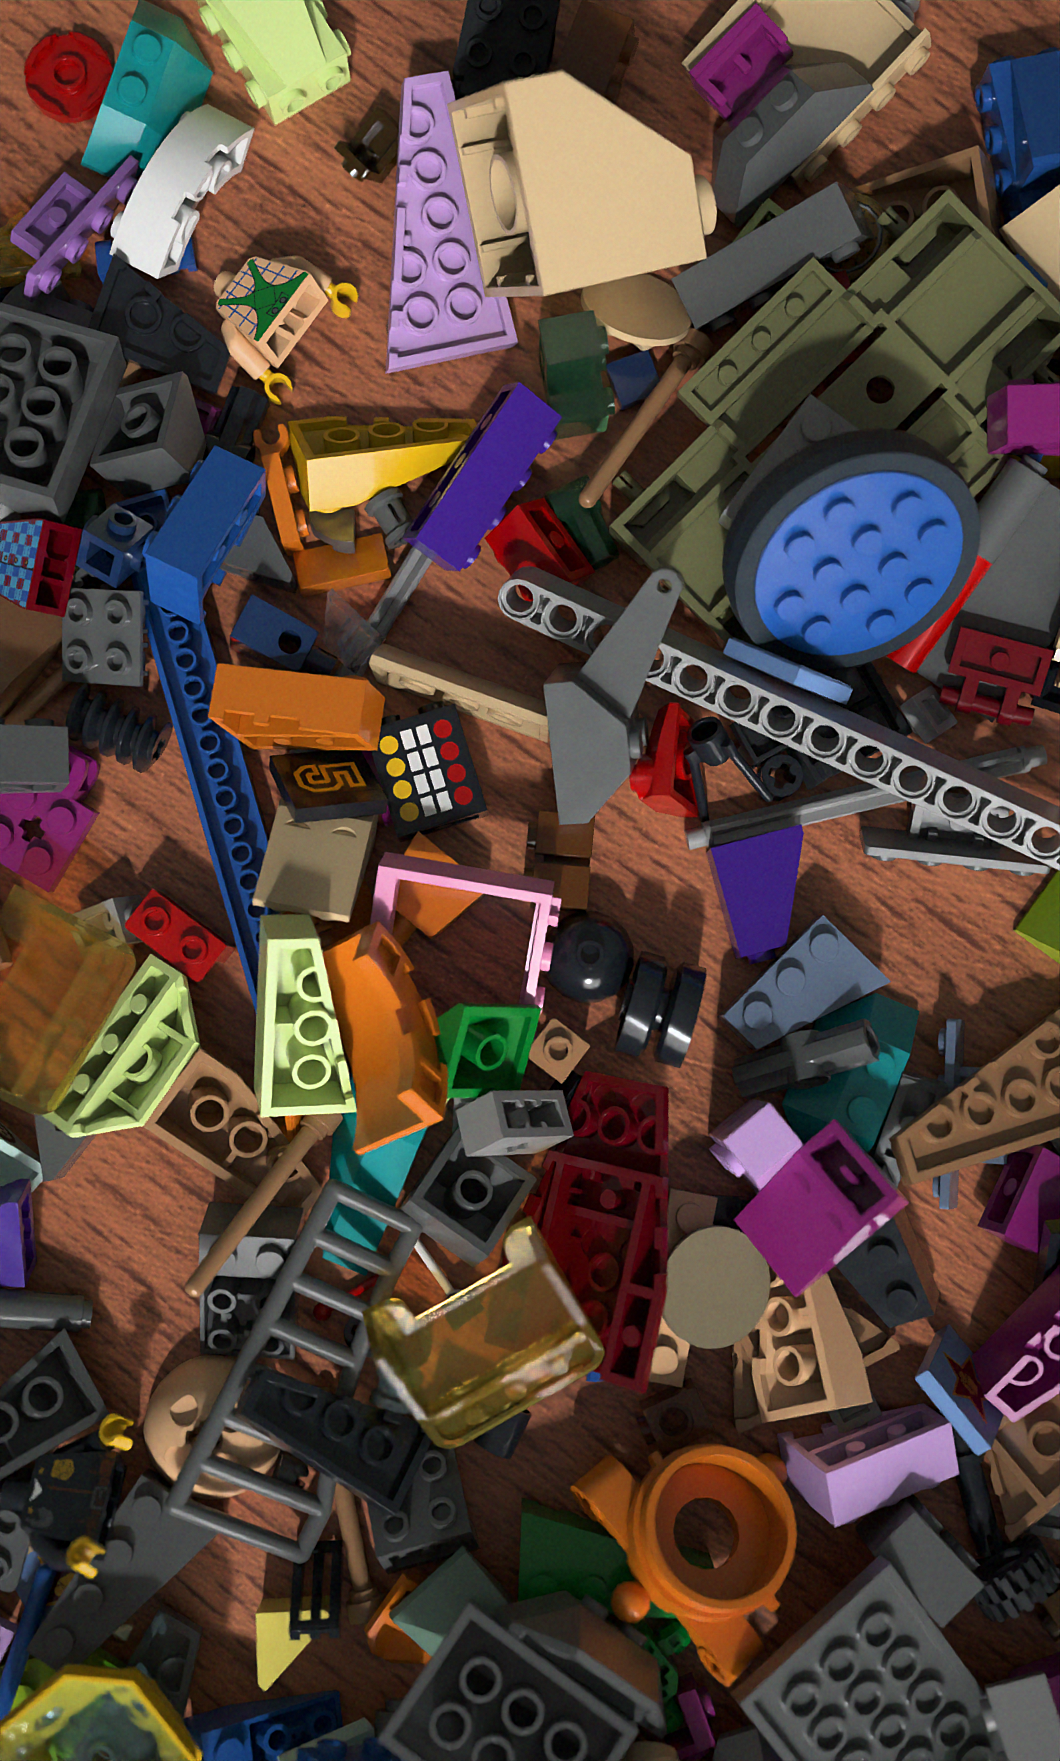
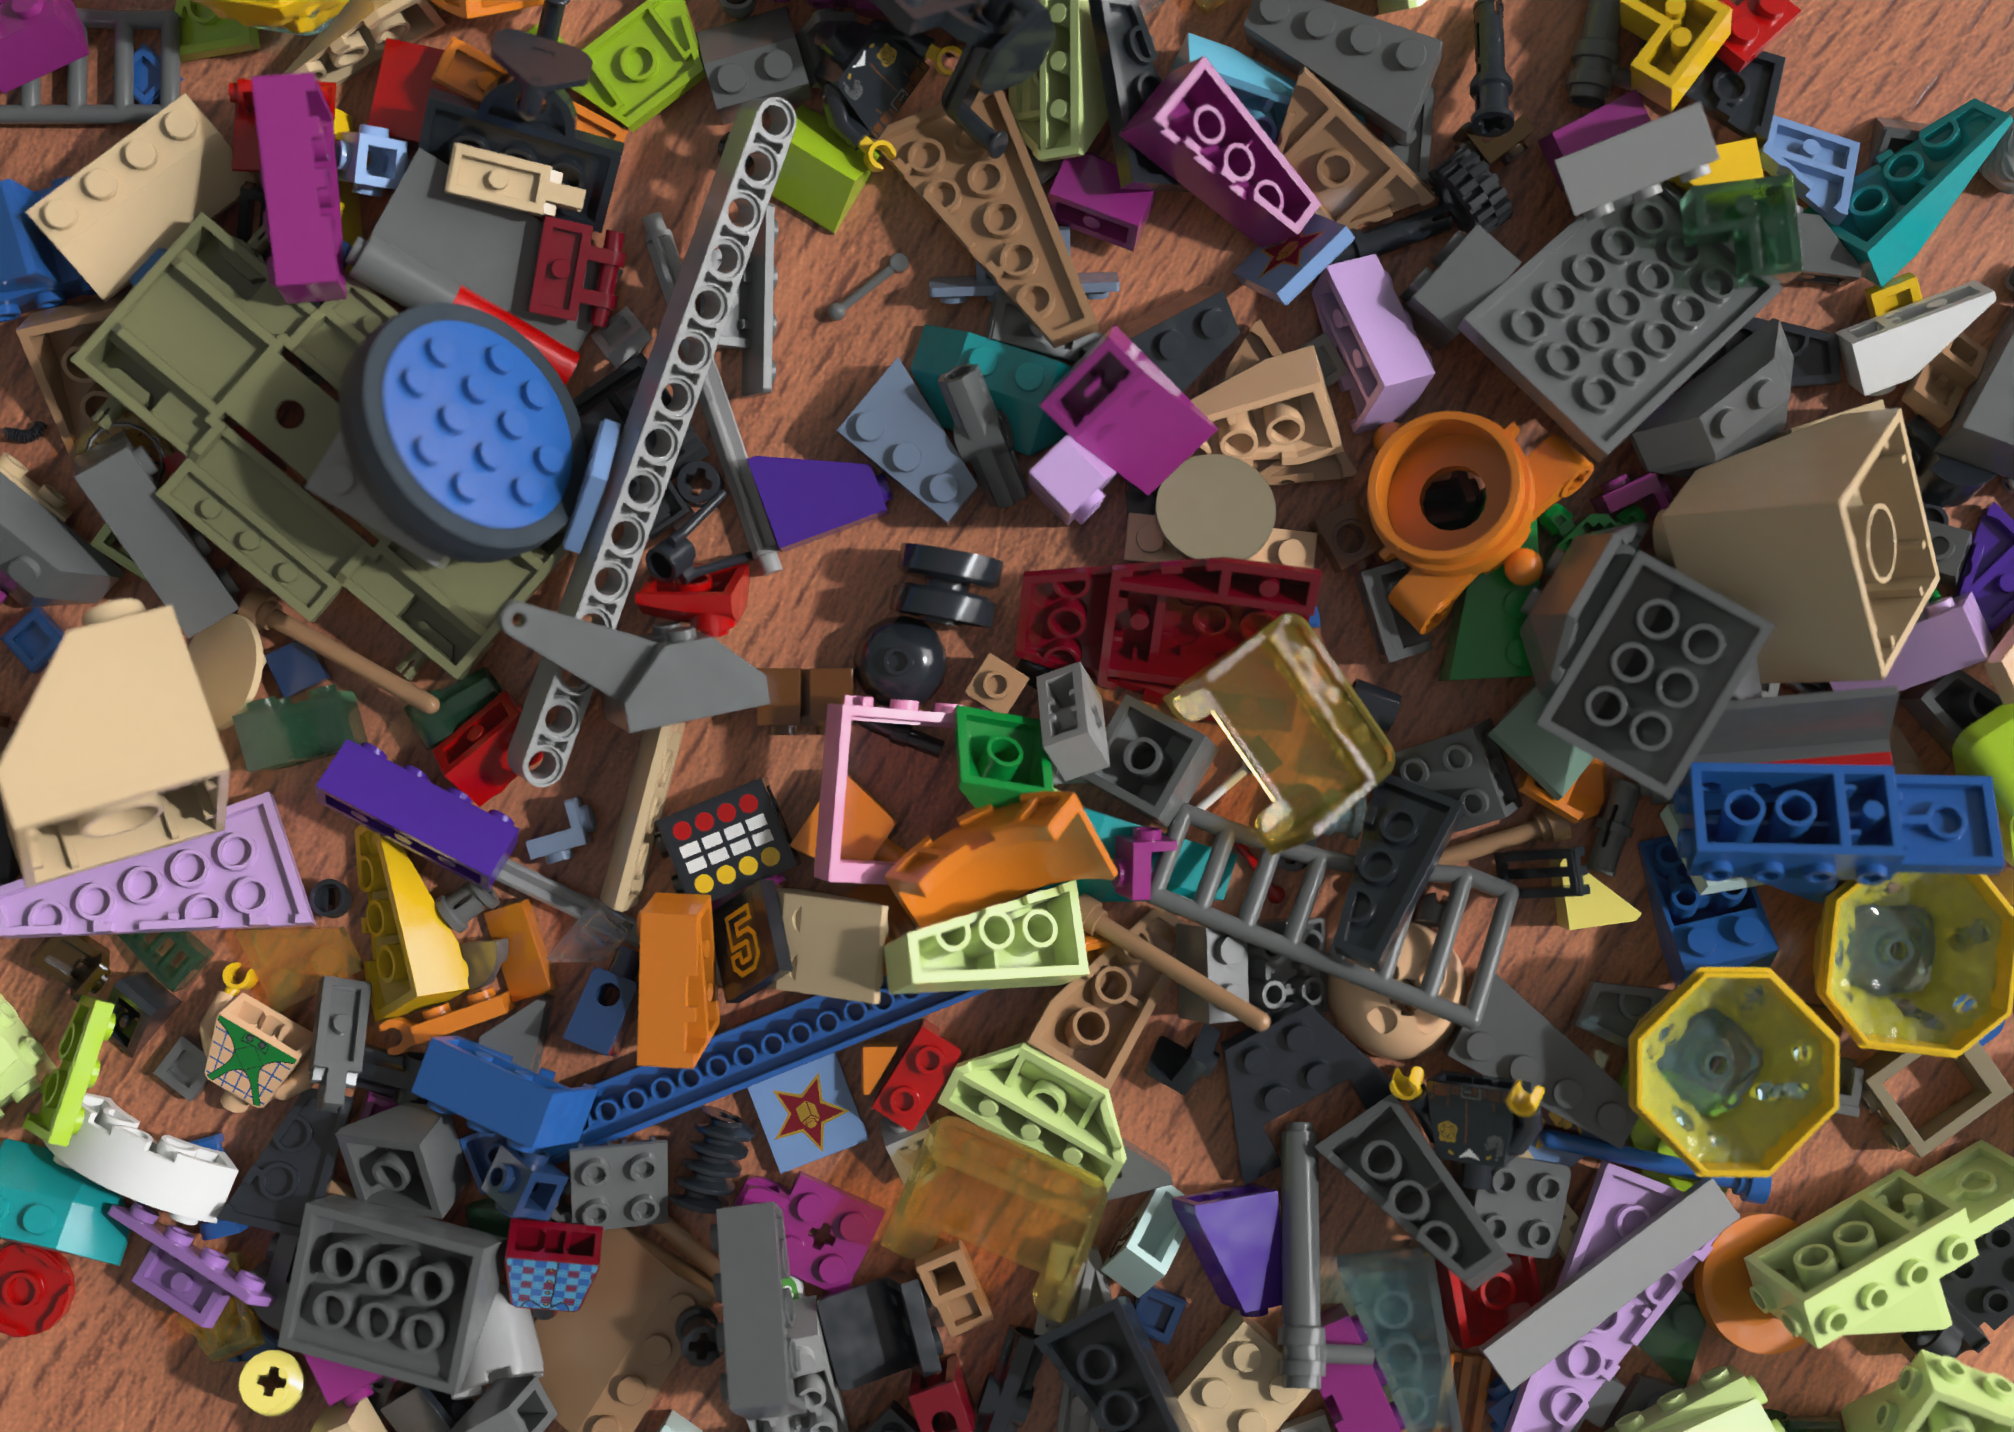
camera: 85 degrees left, 5 degrees up
none -> blue tile [0,607,65,674]
none -> black leg [2,421,47,444]
none -> lime wing [22,994,116,1147]
none -> black slope [107,972,182,1058]
none -> clear green slope [117,931,215,993]
none -> flat silver tile [153,1033,210,1102]
none -> clear yellow wing [235,927,364,1013]
none -> dark grey hinge [308,975,371,1113]
none -> black hinge [309,879,353,919]
none -> sand blue bracket [525,797,597,865]
none -> medium blue tile [747,1052,869,1174]
none -> dark grey hinge [827,253,908,321]
none -> black piece [856,721,945,759]
none -> orange slope [861,1040,900,1095]
none -> magenta bracket [1111,827,1177,901]
none -> black bracket [1144,1023,1221,1096]
none -> black wing [1221,998,1402,1185]
none -> dark grey hinge [1354,560,1433,664]
none -> black bracket [1423,470,1480,530]
none -> dark grey pin [1585,778,1641,877]

